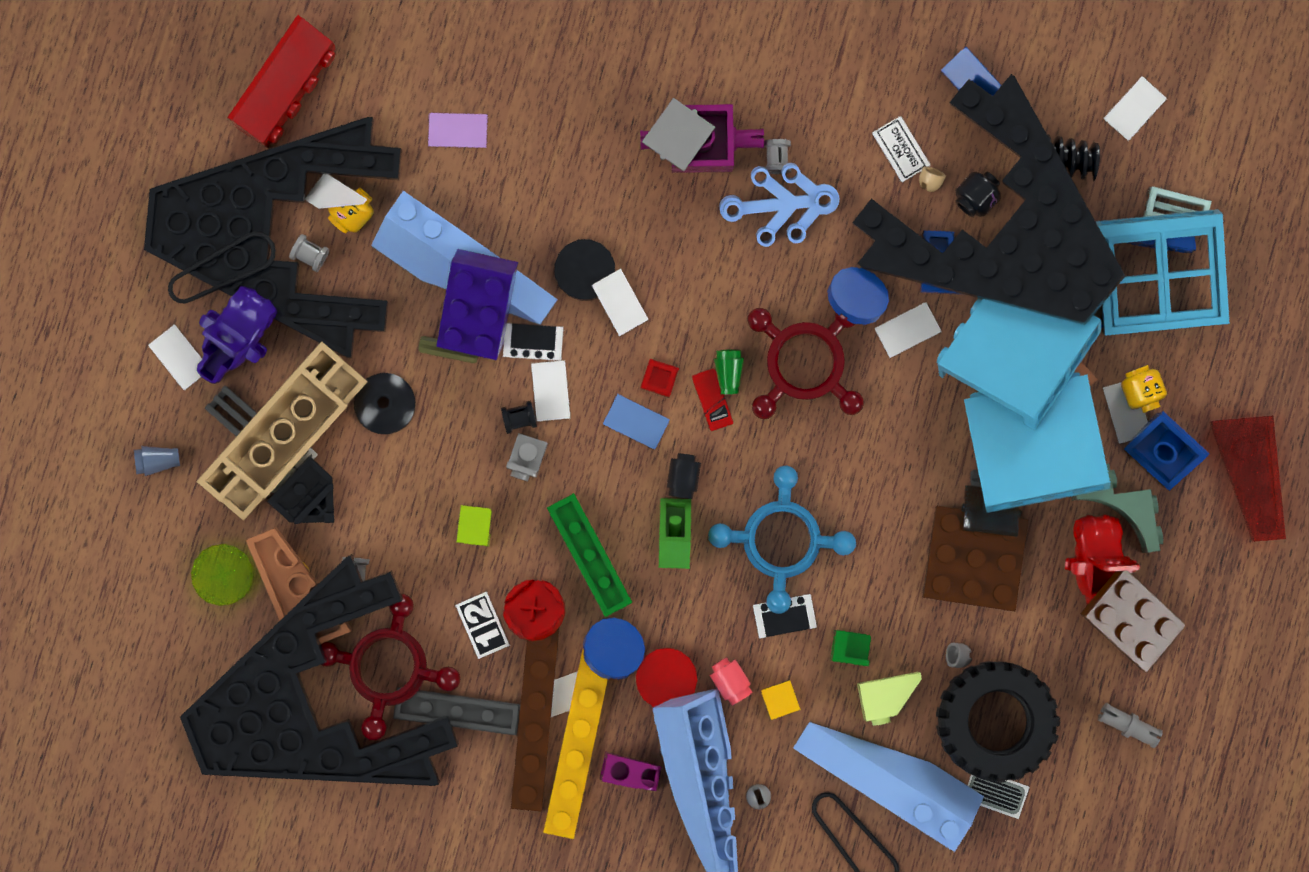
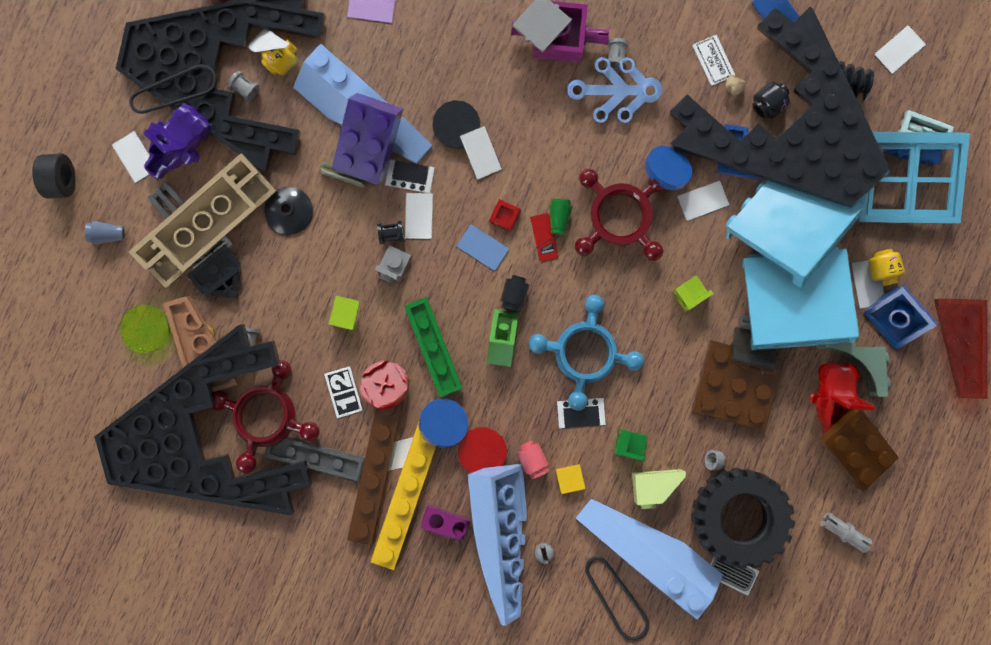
camera: 15 degrees right, 0 degrees up
none -> black tyre [32,153,75,199]
none -> lime panel [671,276,714,312]

